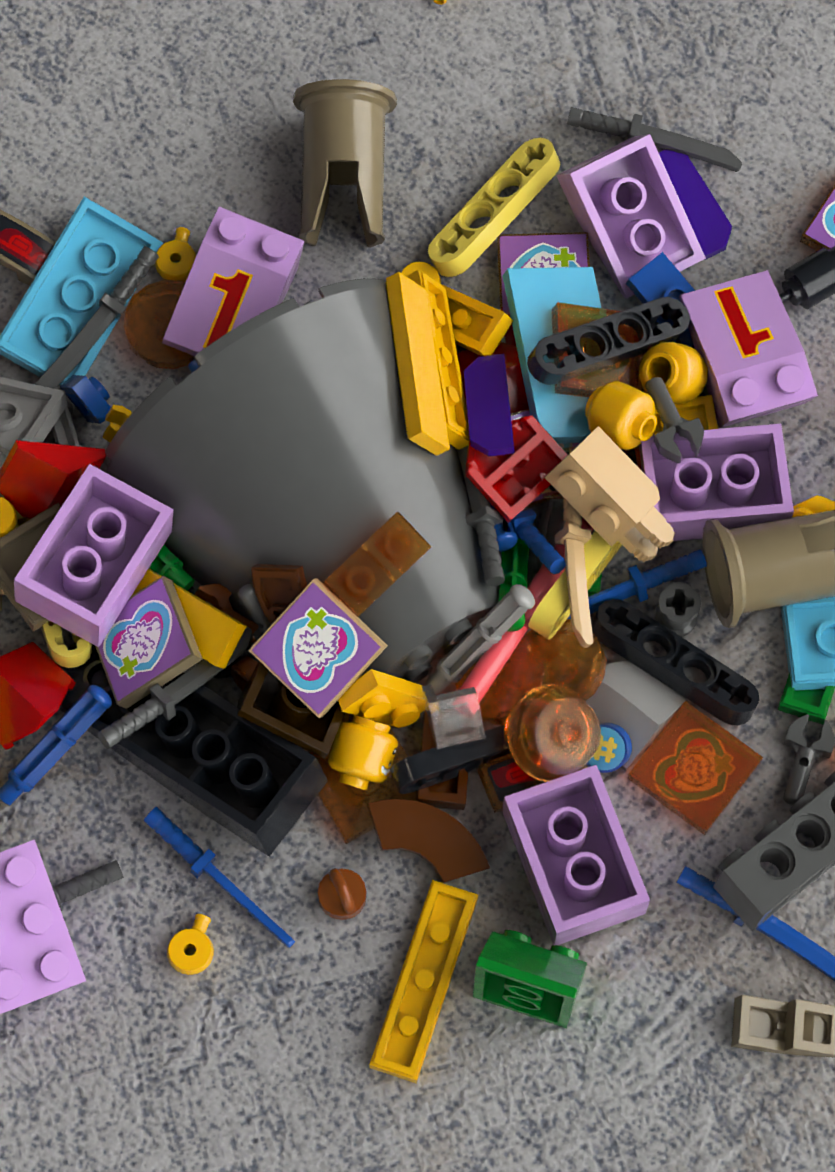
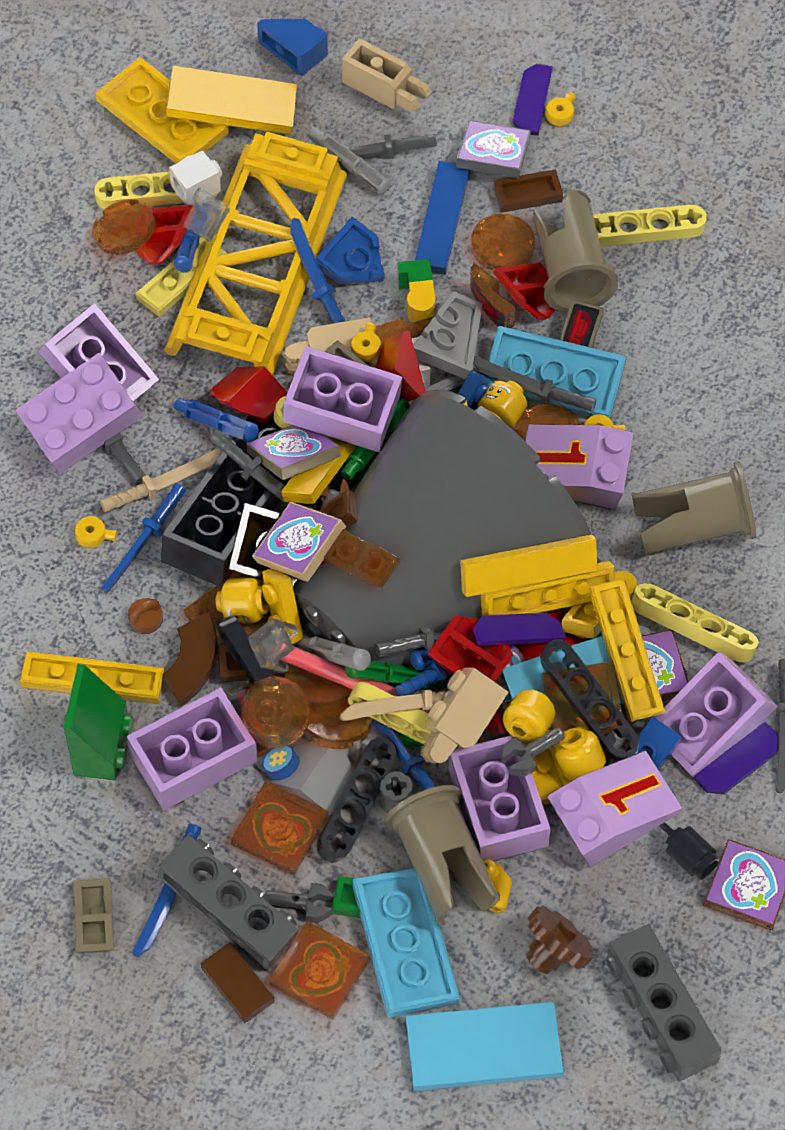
camera: 80 degrees right, 10 degrees down
none -> tan sword [100,448,222,512]
none -> yellow head [477,380,527,428]
none -> yellow tile [588,578,665,723]

